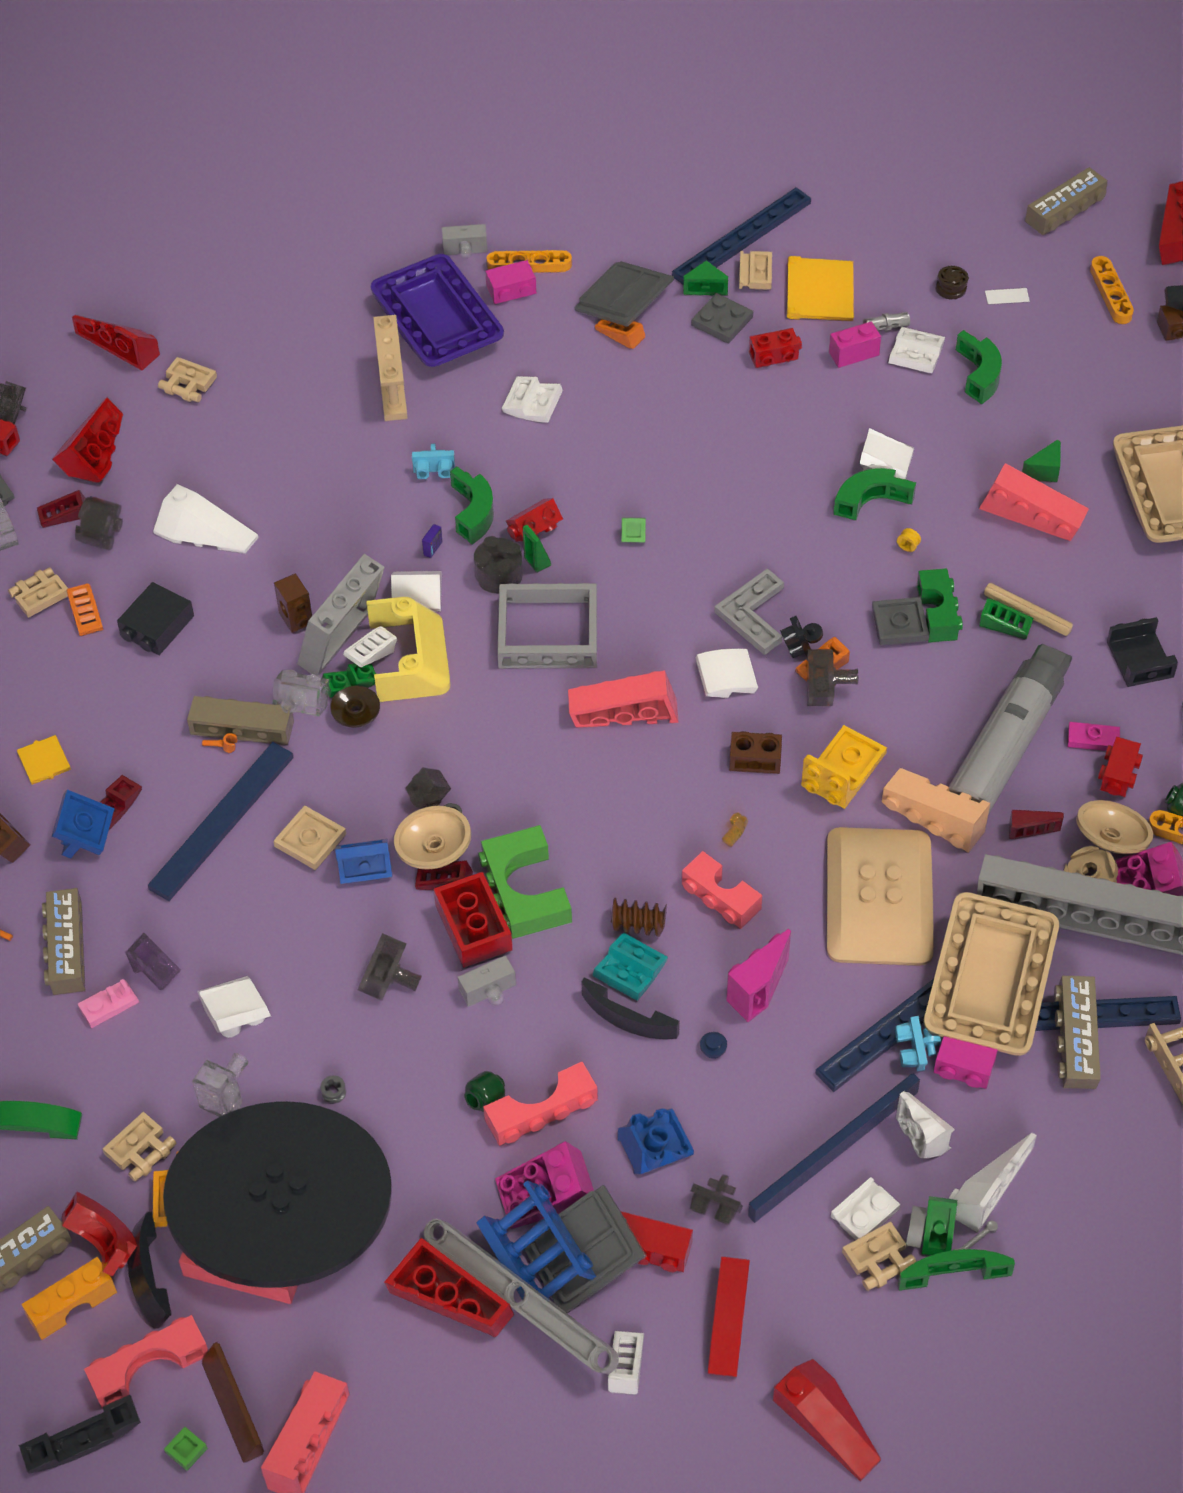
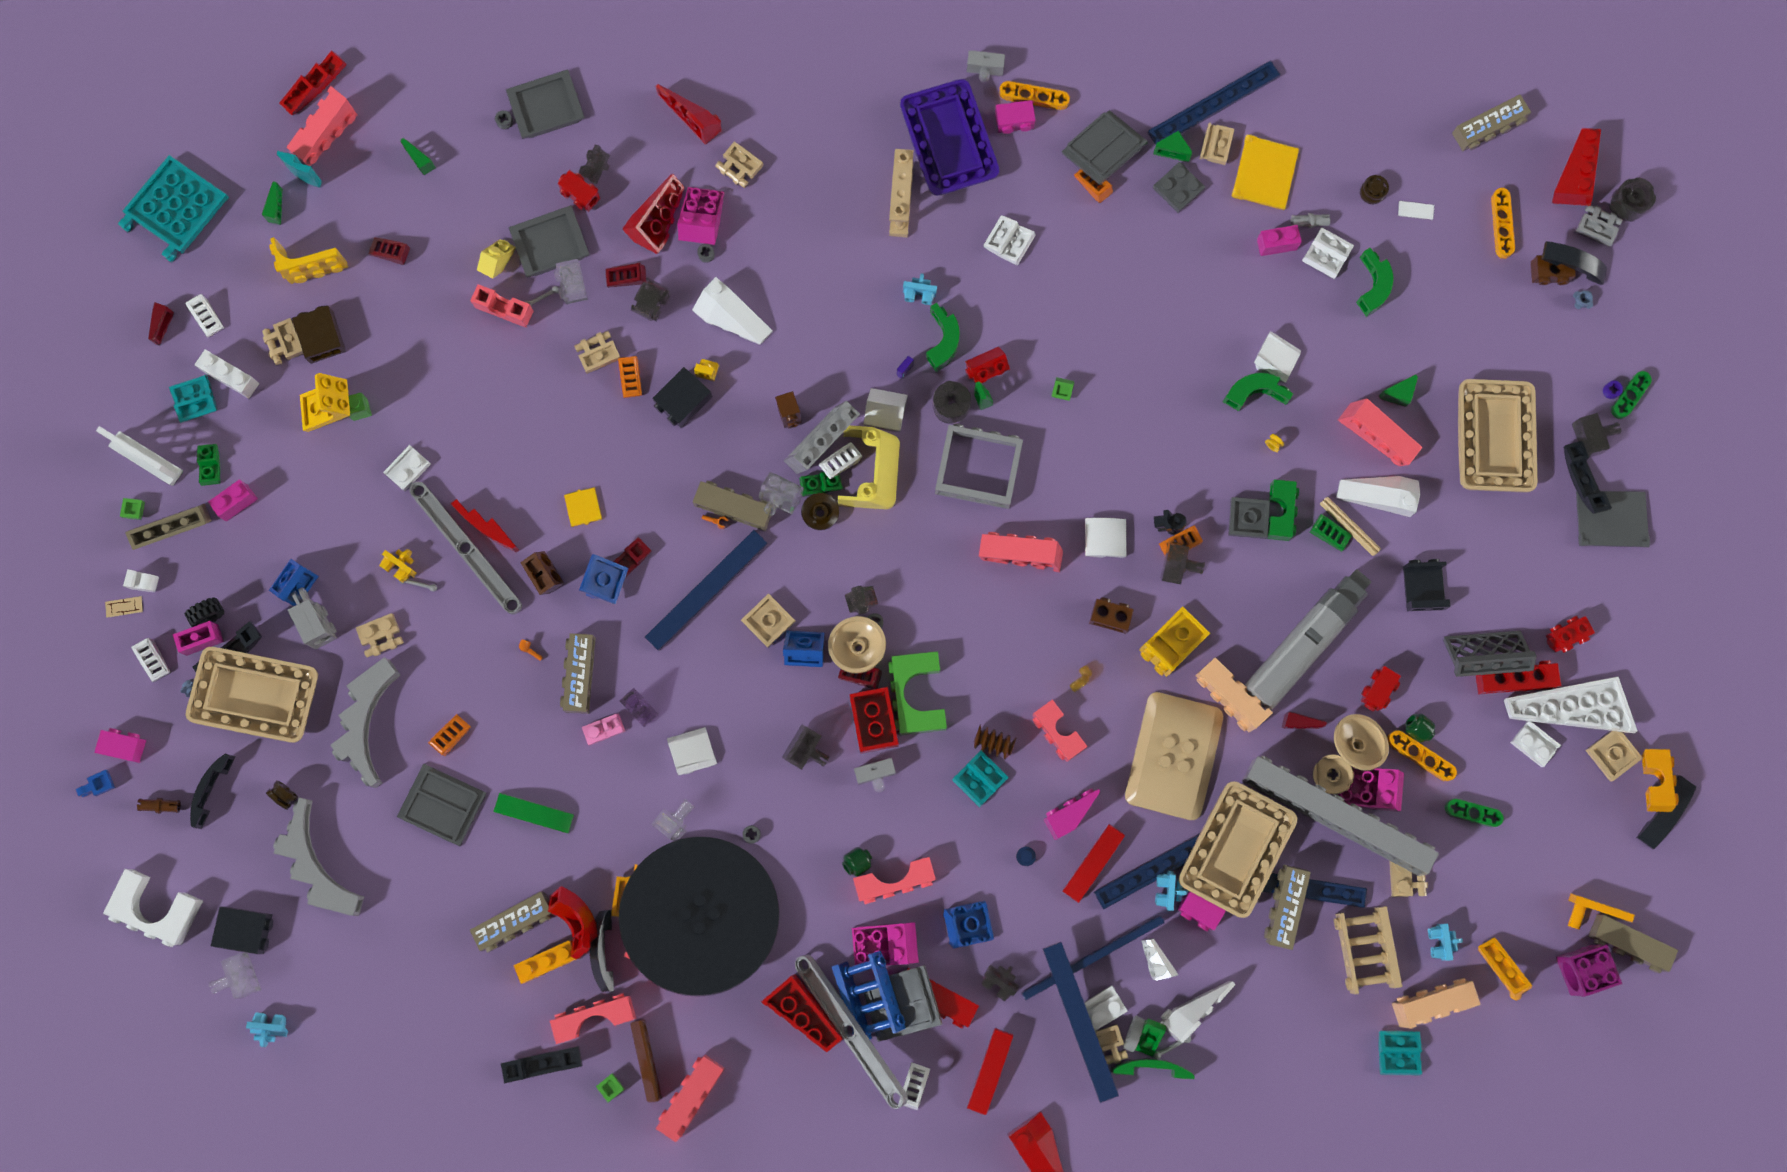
camera: 10 degrees right, 25 degrees up
tan plate [103,1112,177,1182] -> none
black slope [581,978,680,1039] -> none
light grey plate [714,568,784,655] -> none
red brick [749,328,802,368] -> none
dark pink plate [1067,722,1120,751] -> none
none -> dark pink slope [678,187,724,245]
none -> yellow bracket [694,359,719,382]
none -> dark grey bush [697,244,715,263]
none -> dark blue tile [1042,942,1119,1103]
none -> red slope [1062,824,1125,903]
none -> white wedge [1336,476,1420,517]

